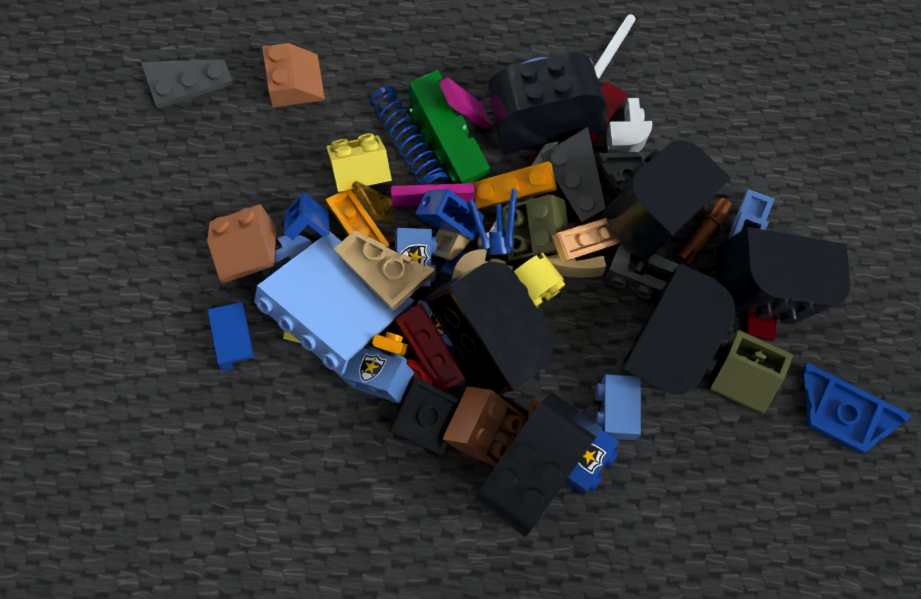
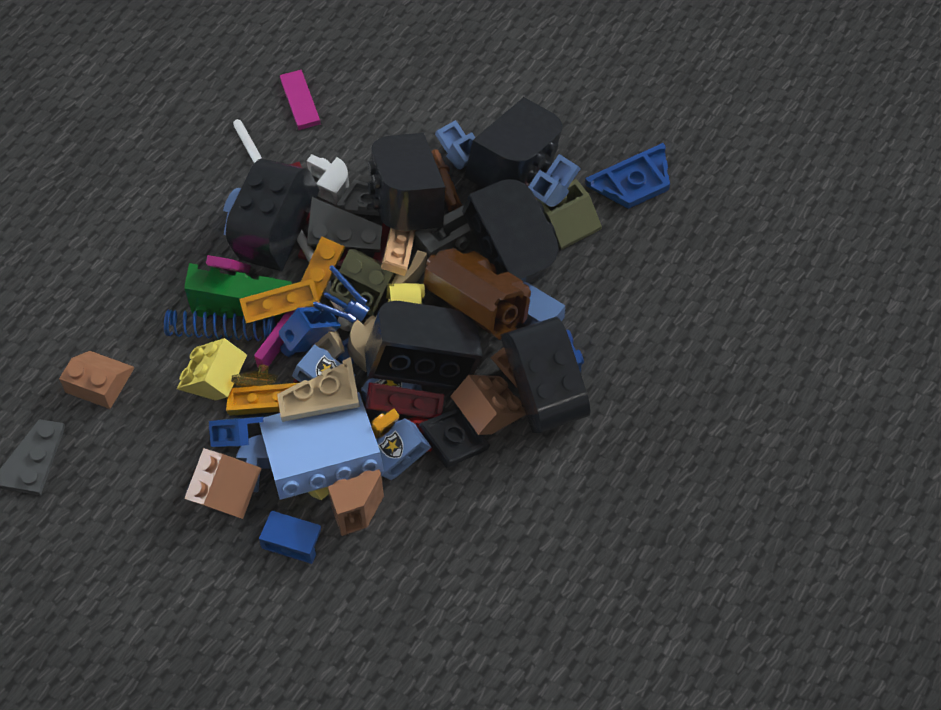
camera: 50 degrees left, 10 degrees down
none -> light orange plate [239,278,320,324]
none -> dark pink tile [280,70,321,130]
none -> nougat slope [328,469,384,536]
none -> reddish brown brick [423,248,531,340]
none -> medium blue brick [528,154,581,207]

